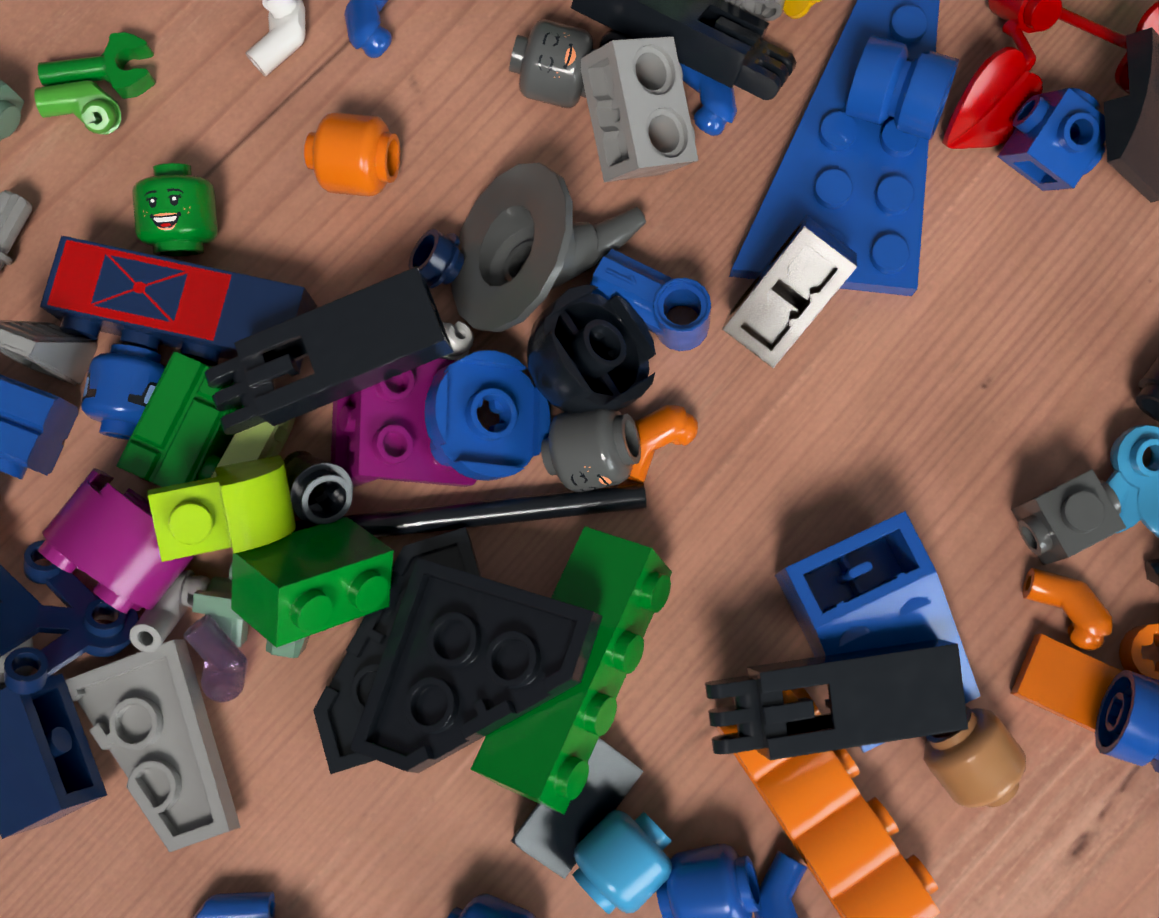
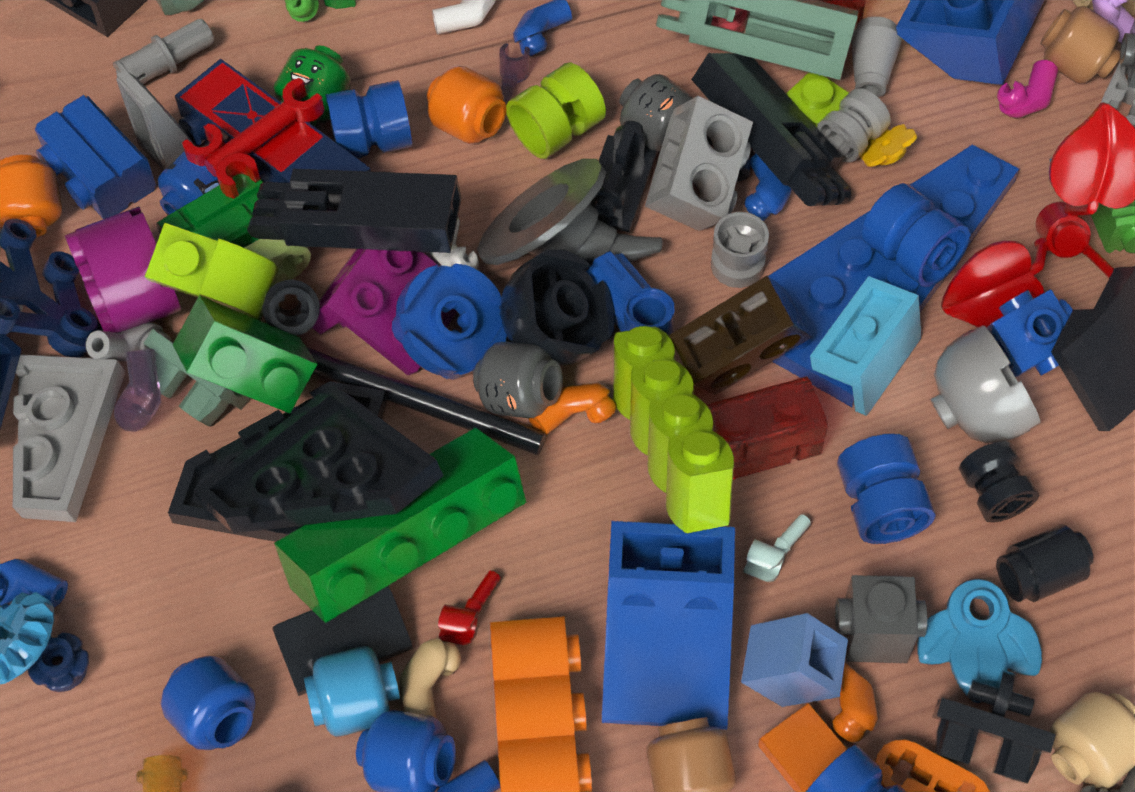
camera: 25 degrees right, 20 degrees down
dark blue plate [408,229,464,289] -> none
black hinge [705,639,968,760] -> none
none -> red bar [182,78,324,199]
none -> blue wheel [325,80,413,158]
none -> tan arm [400,638,461,718]
none -> red hand [438,570,501,645]
none -> hand [499,43,530,114]
none -> lime wheel [506,62,606,159]
none -> black hinge [590,121,657,233]
none -> lime brick [613,326,734,533]
none -> clear red brick [706,376,828,480]
none -> light grey wheel [711,212,769,288]
none -> medium blue brick [741,613,848,707]
none -> light aqua hand [743,514,811,582]
none -> medium azure panel [810,276,921,416]
none -> blue wheel [837,434,936,544]
none -> light grey cylinder [930,325,1041,443]
none -> black wheel [959,441,1039,523]

